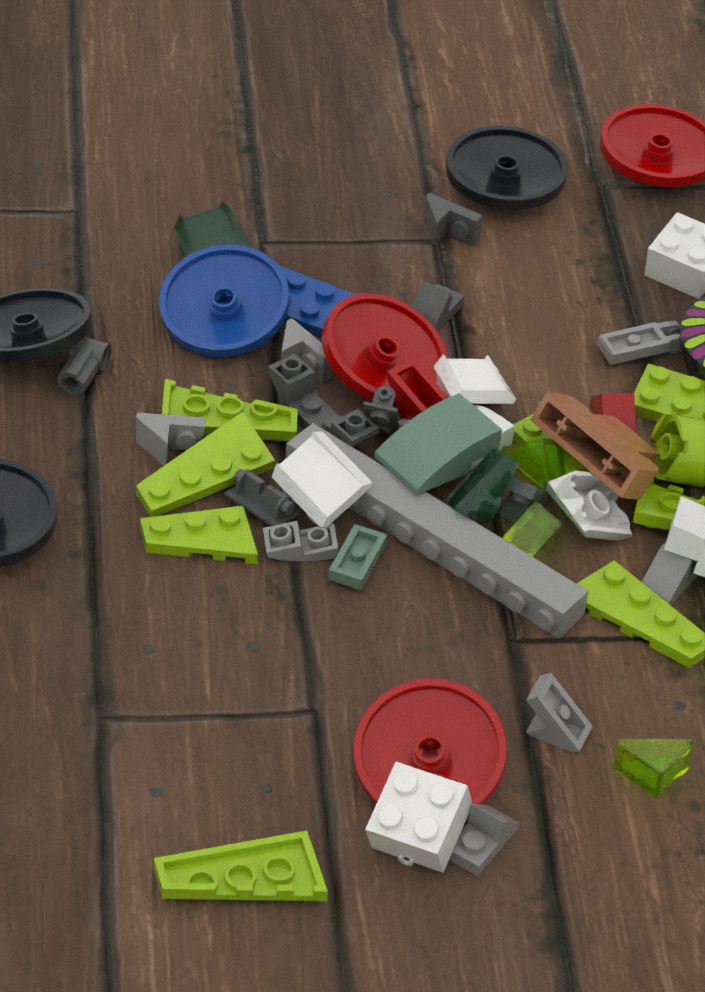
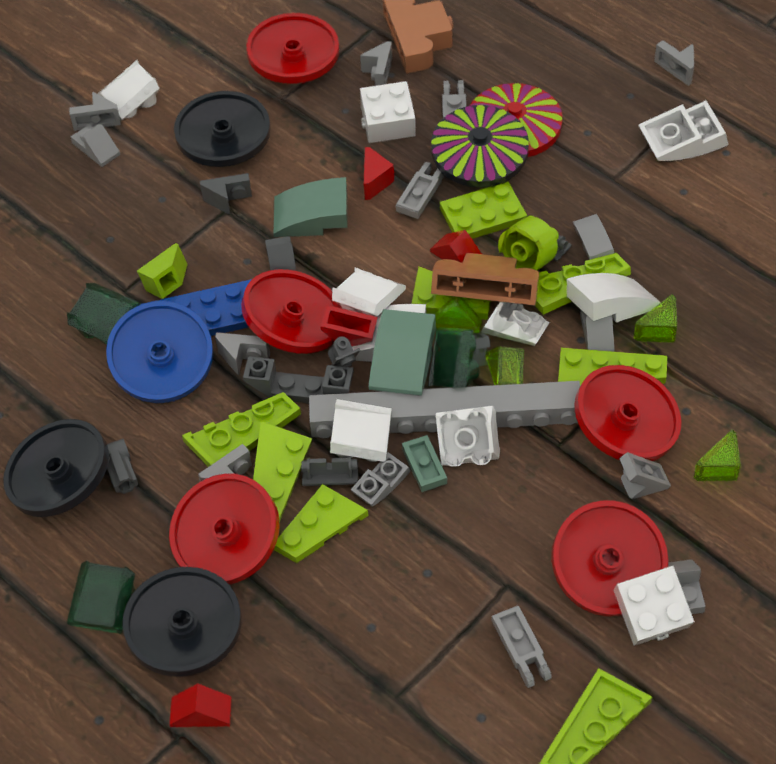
camera: 35 degrees left, 10 degrees up
none -> light grey slope [69,92,121,131]
none -> light grey slope [71,124,120,167]
none -> white slope [98,60,160,121]
none -> lime slope [137,243,188,299]
none -> red dish [169,473,280,585]
none -> sand green slope [273,177,348,237]
none -> red slope [364,147,395,200]
none -> white slope [436,406,500,467]
none -> light grey hinge [491,606,552,688]
none -> red dish [574,365,681,461]

